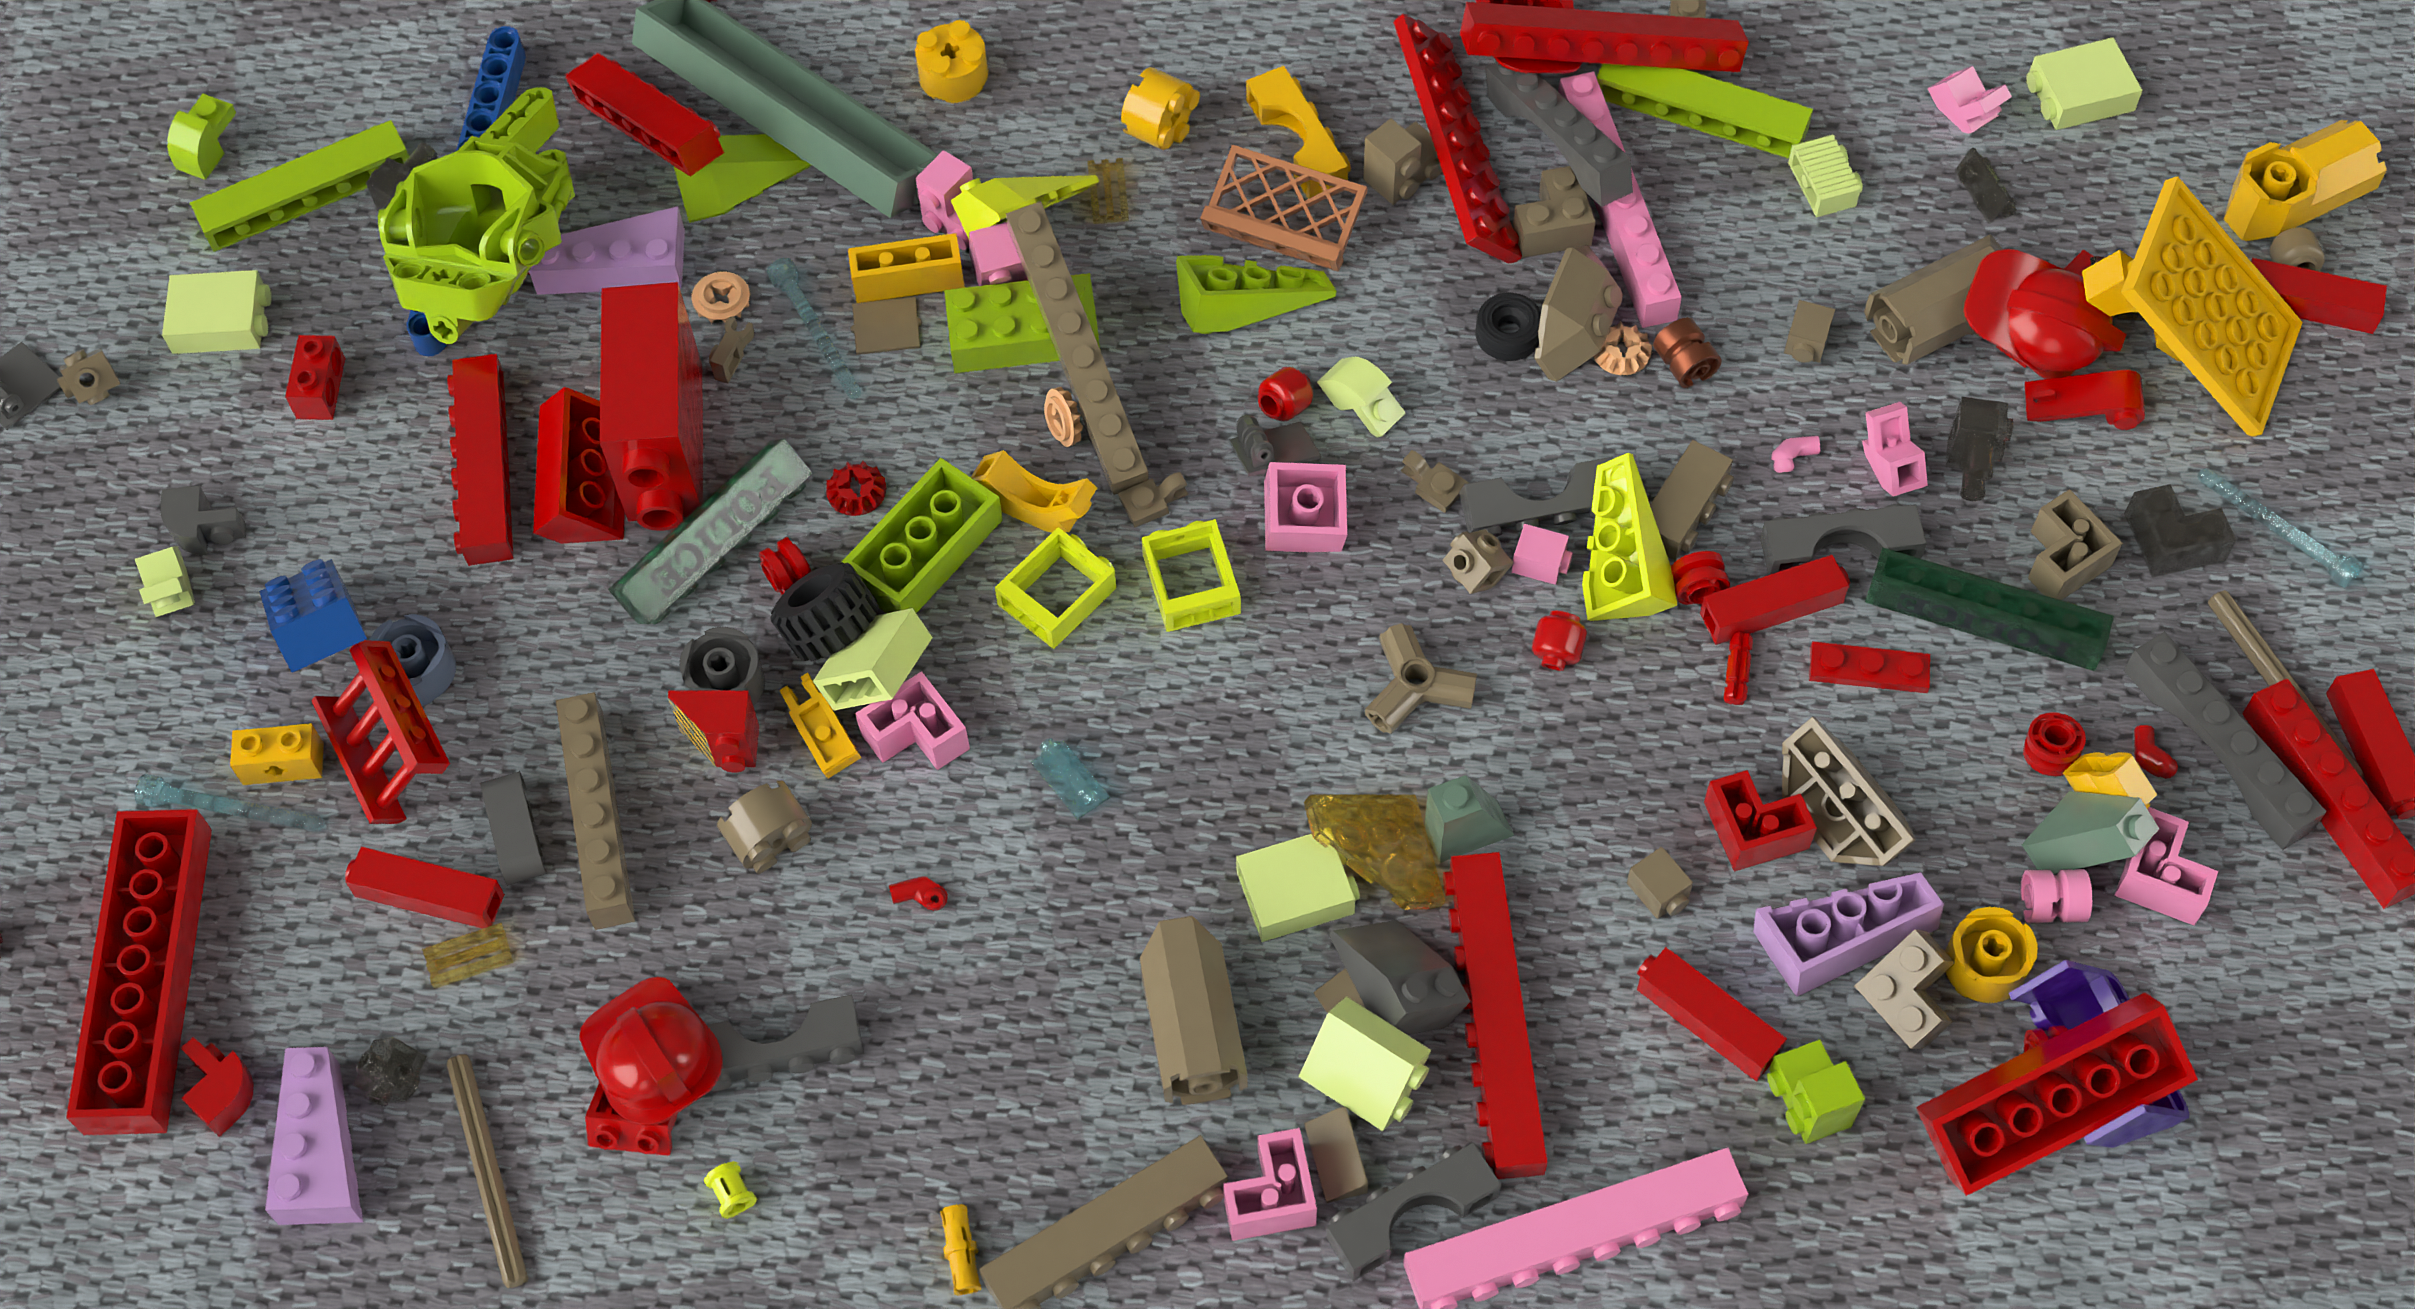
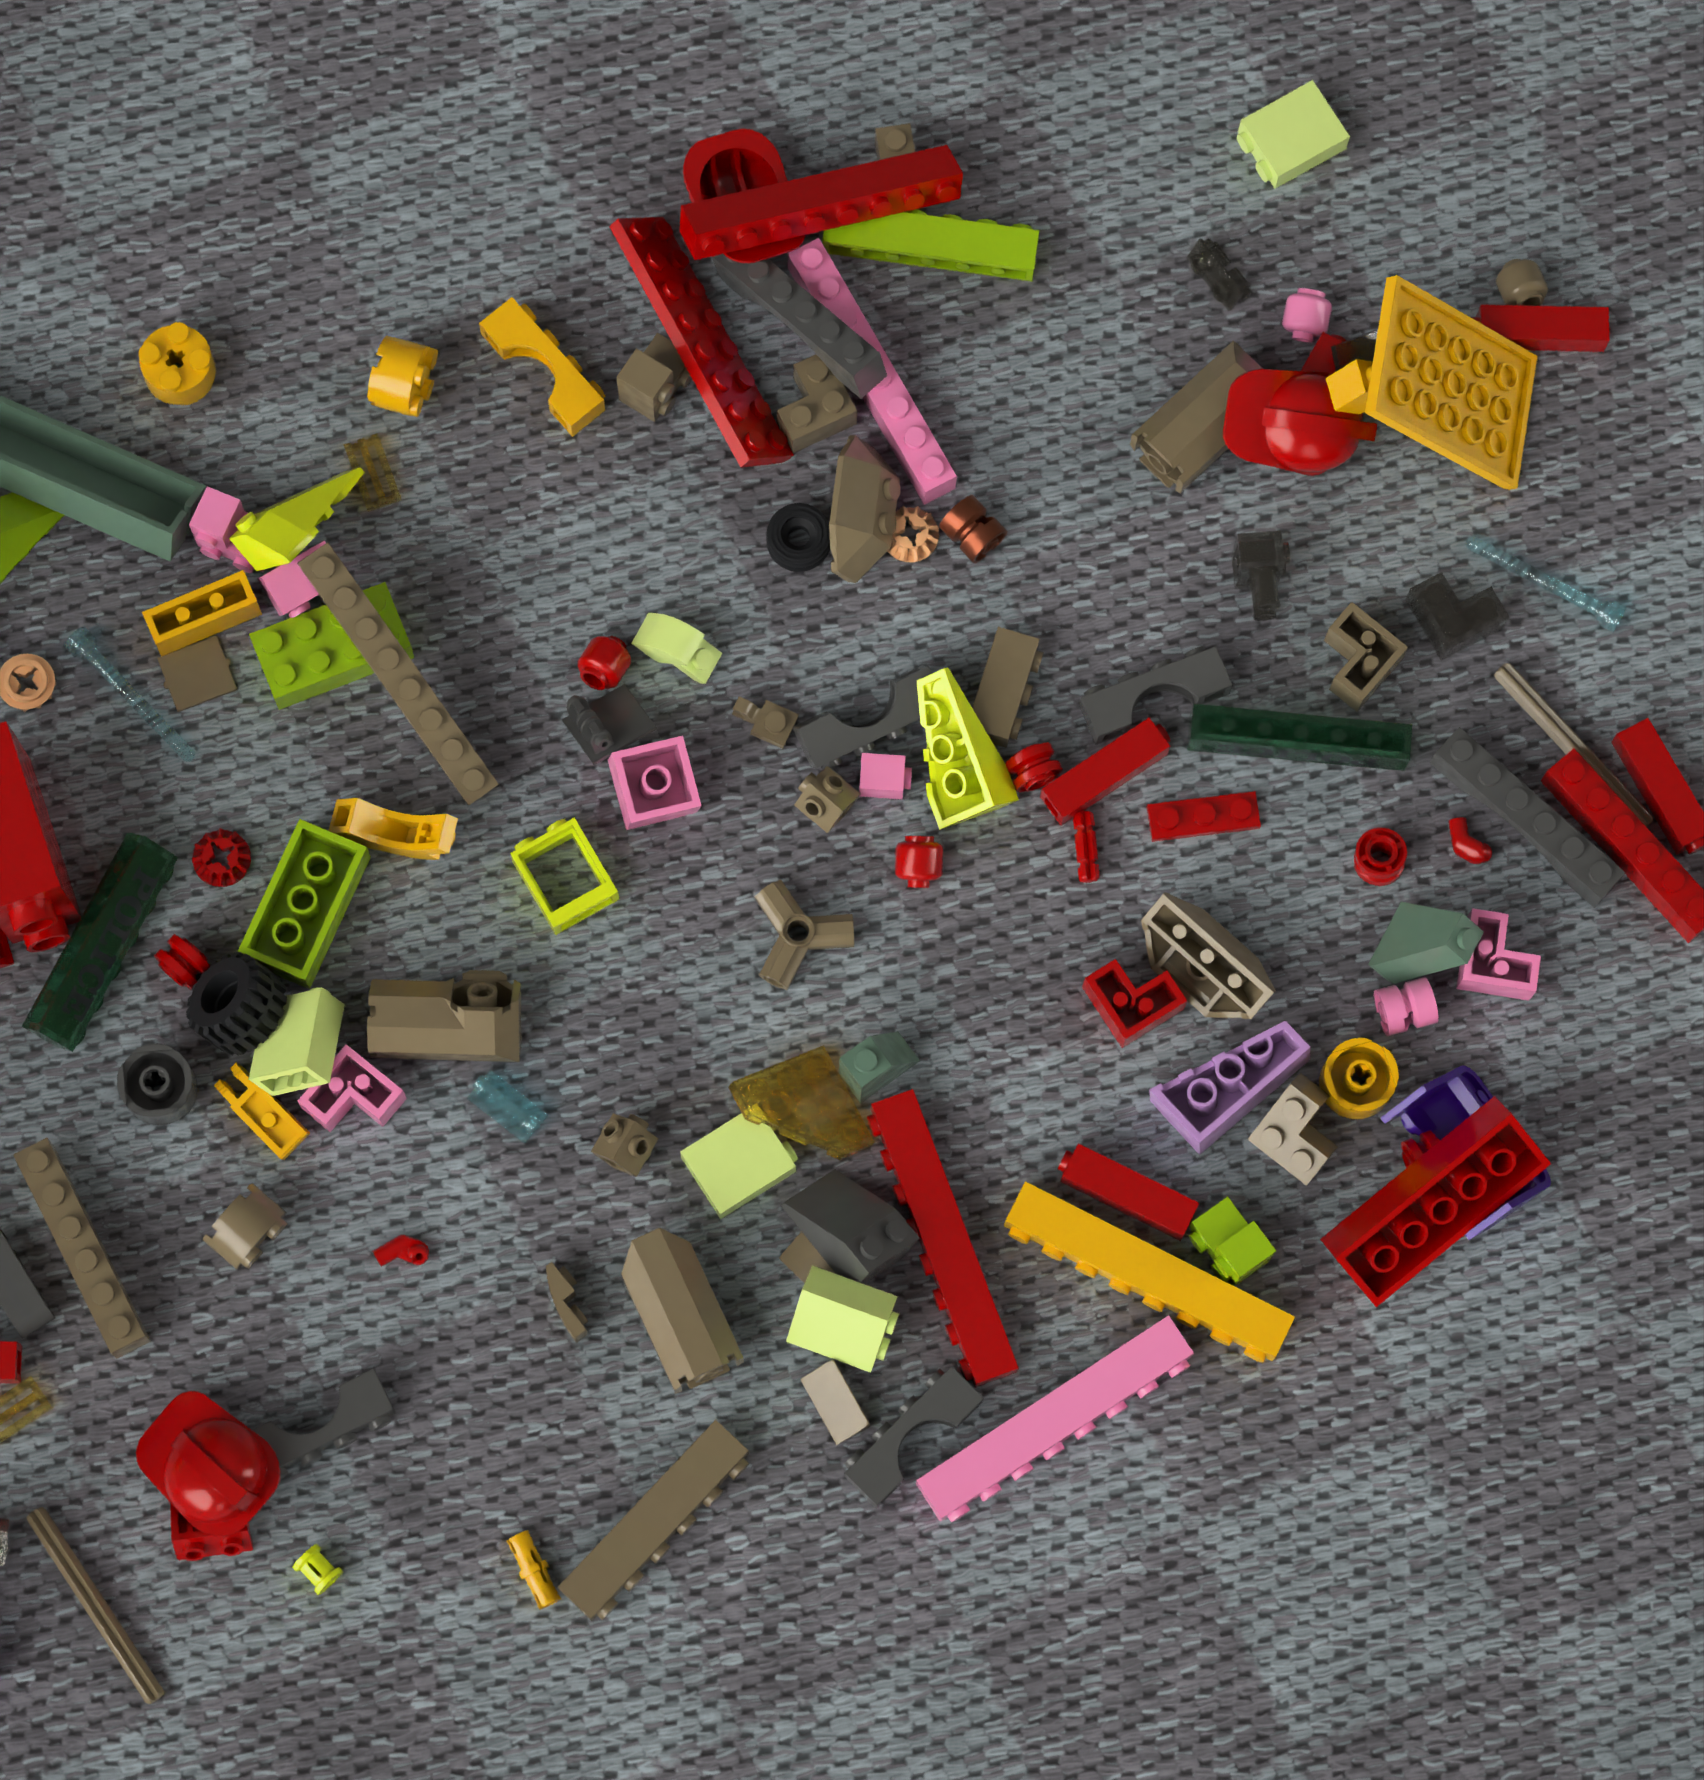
camera: 20 degrees left, 15 degrees up
red slope [668,690,759,773] -> none
dark tan plate [709,316,755,384] -> none
neon yellow window [995,527,1116,649] -> none
light nougat gear [1044,387,1083,447] -> none
dark tan plate [1118,472,1188,527] -> none
lime wedge [1176,255,1337,334] -> none
nougat fence [1200,145,1368,272] -> none
bright pink brick [1223,1128,1317,1241] -> none
dark tan brick [1627,847,1693,919] -> none
bright pink arm [1771,436,1820,473] -> none
dark tan brick [1784,300,1835,363] -> none
yellowish green brick [1788,134,1863,217] -> none
bright pink brick [1862,402,1928,497] -> none
bright pink brick [1928,66,2012,133] -> none
red door [2024,370,2145,430] -> none
yellow brick [2063,752,2157,809] -> none
yellow brick [2224,120,2387,241] -> none
none -> dark tan brick [367,970,522,1062]
none -> dark tan slope [546,1262,589,1343]
none -> dark tan brick [591,1113,659,1177]
none -> yellow brick [1004,1181,1295,1363]
none -> bright pink head [1282,288,1332,343]

